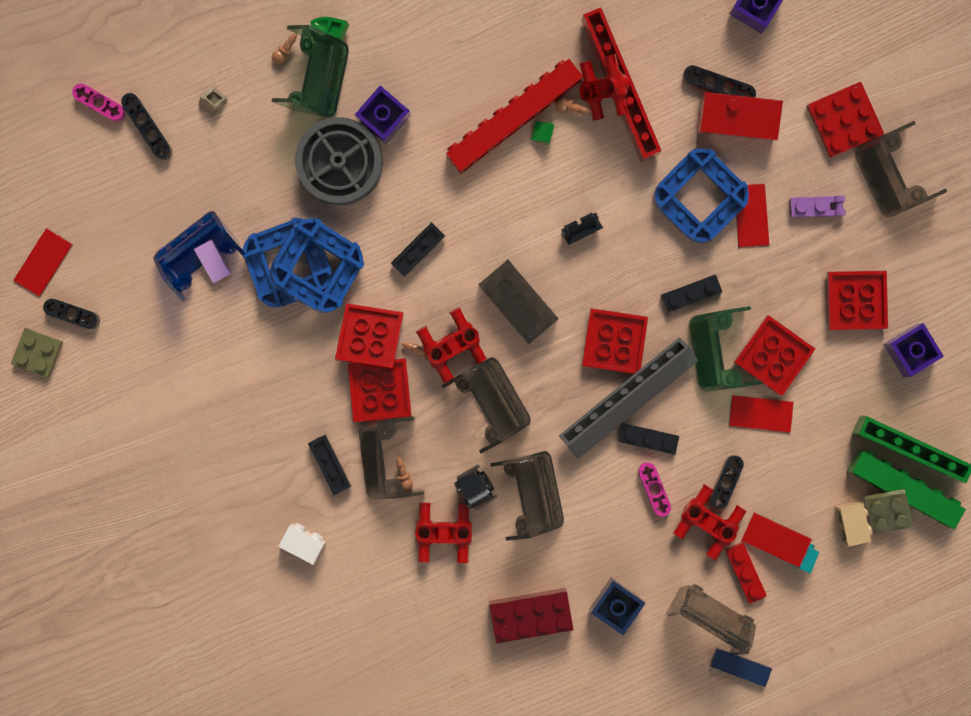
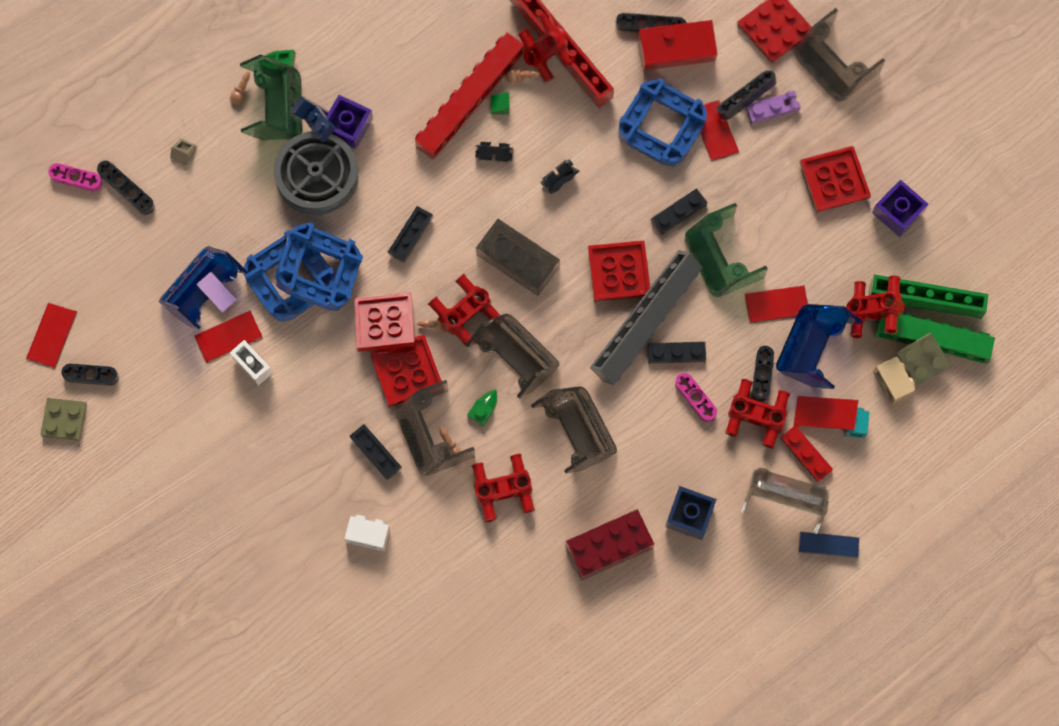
camera: 10 degrees left, 15 degrees down
black brick [454,464,497,510] -> none
red plate [733,315,816,396] -> none
none -> red piece [194,310,263,362]
none -> white brick [230,340,273,386]
none -> dark blue bracket [291,96,335,142]
none -> green plate [467,389,497,427]
none -> black hinge [475,141,514,162]
none -> black beam [717,70,777,120]
none -> clear blue windscreen [776,304,862,389]
none -> red piece [846,275,905,339]

